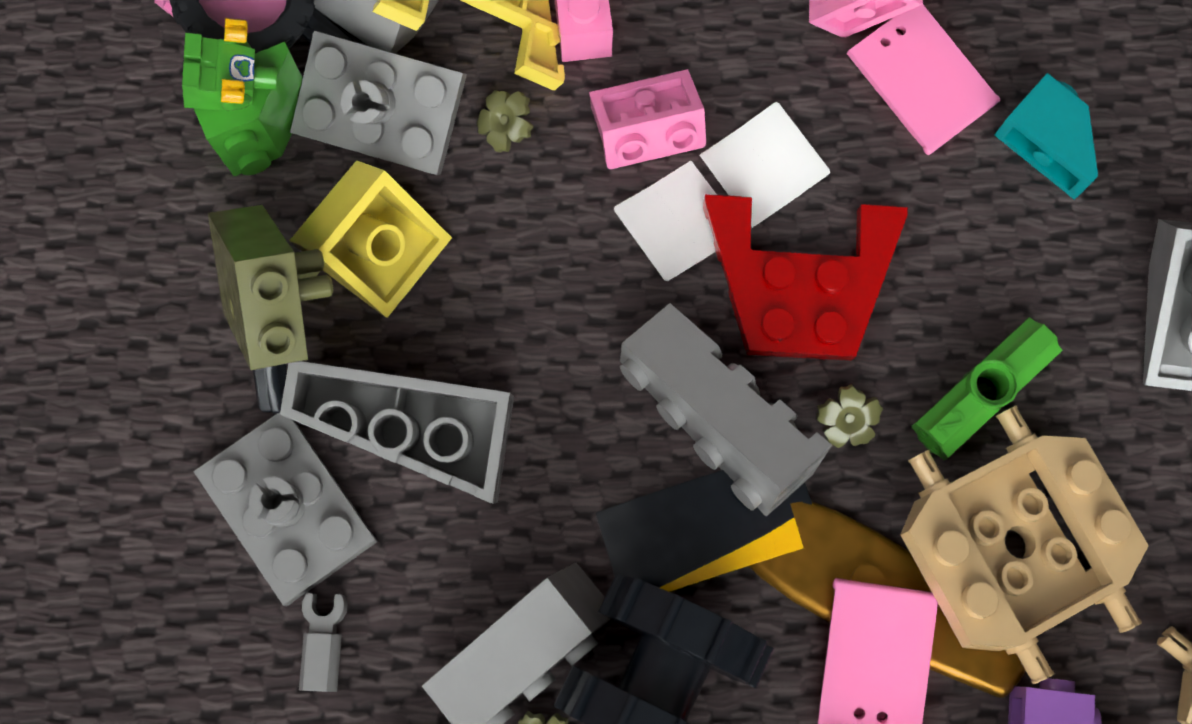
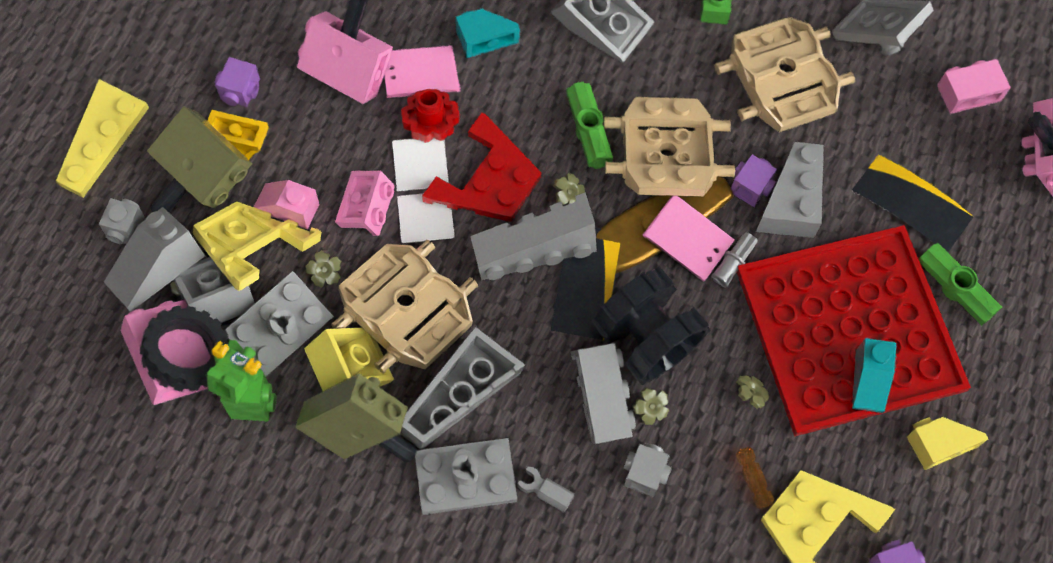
camera: 65 degrees left, 10 degrees down
none -> tan piece [331,239,478,374]
none -> red plant [401,89,460,143]

